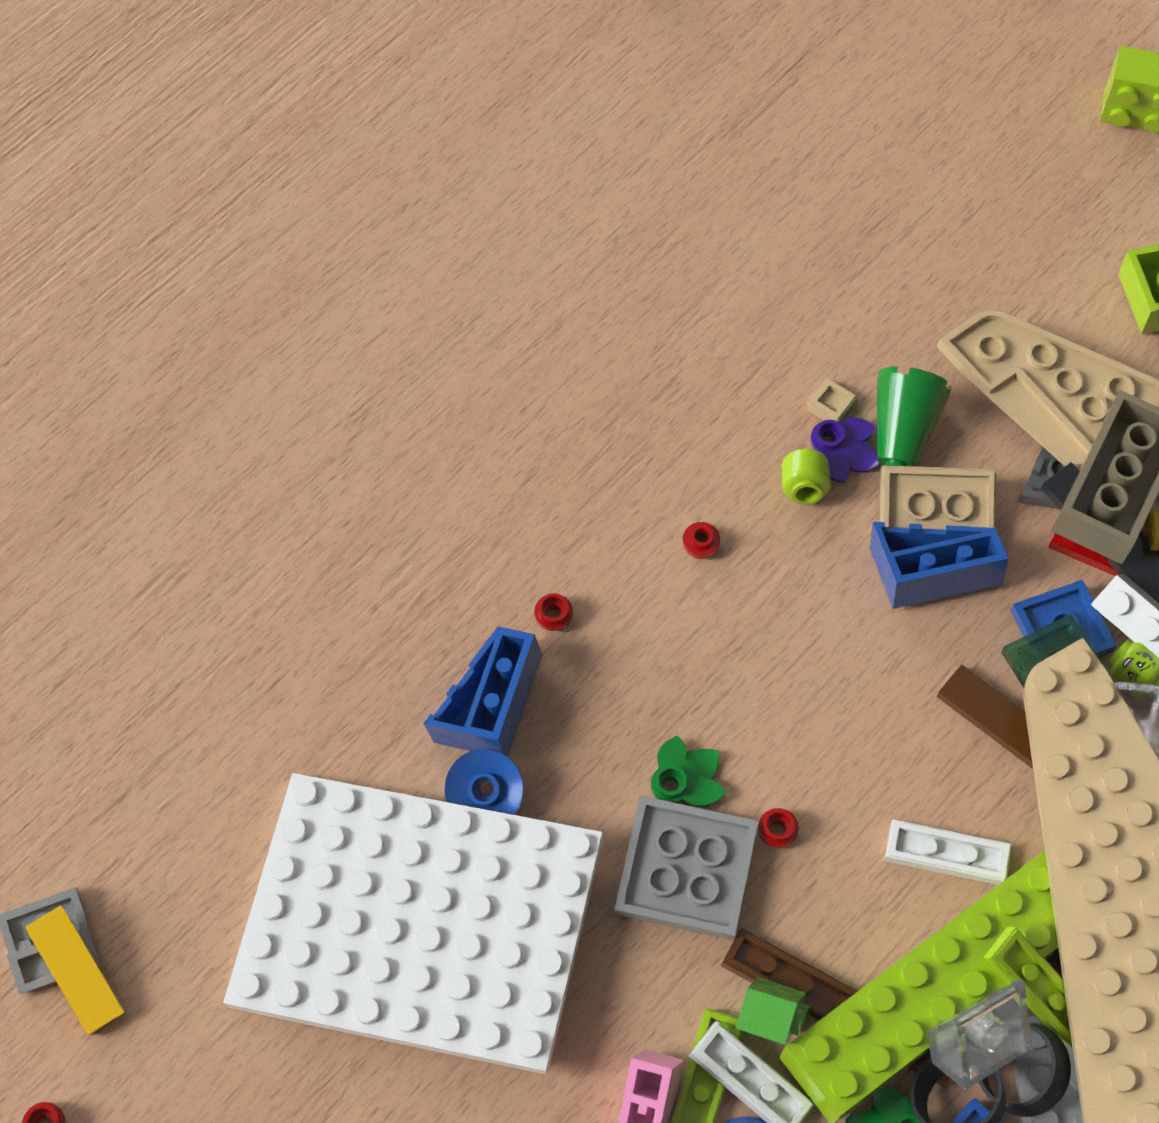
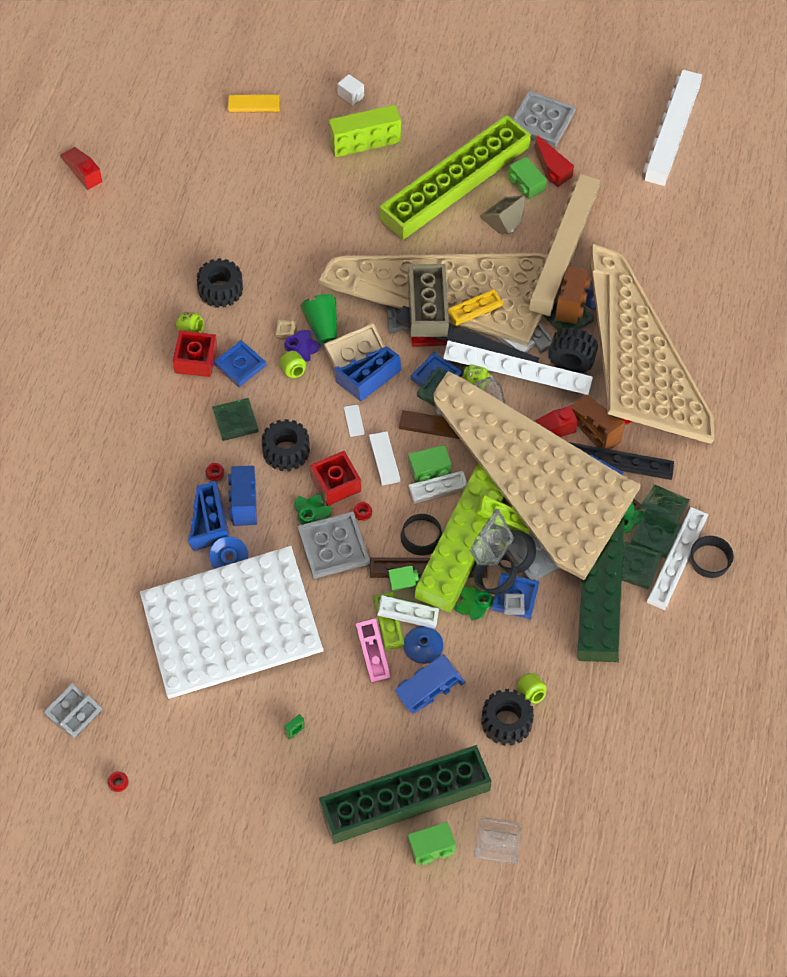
camera: 30 degrees left, 5 degrees down
yellow tile [25,905,126,1035] -> none
red plate [682,522,721,559] -> none
none -> red brick [173,330,217,377]
none -> lime head [176,312,204,333]
none -> black tyre [197,258,243,308]
none -> clear green plate [212,398,259,441]
none -> blue plate [214,340,267,387]
none -> blue wedge [228,465,257,526]
none -> black tyre [262,419,310,471]
none -> red brick [310,450,361,506]
none -> white sticker [344,405,365,437]
none -> white tile [369,431,400,486]
none -> black tyre [401,514,443,556]
none -> bright green brick [408,445,452,483]

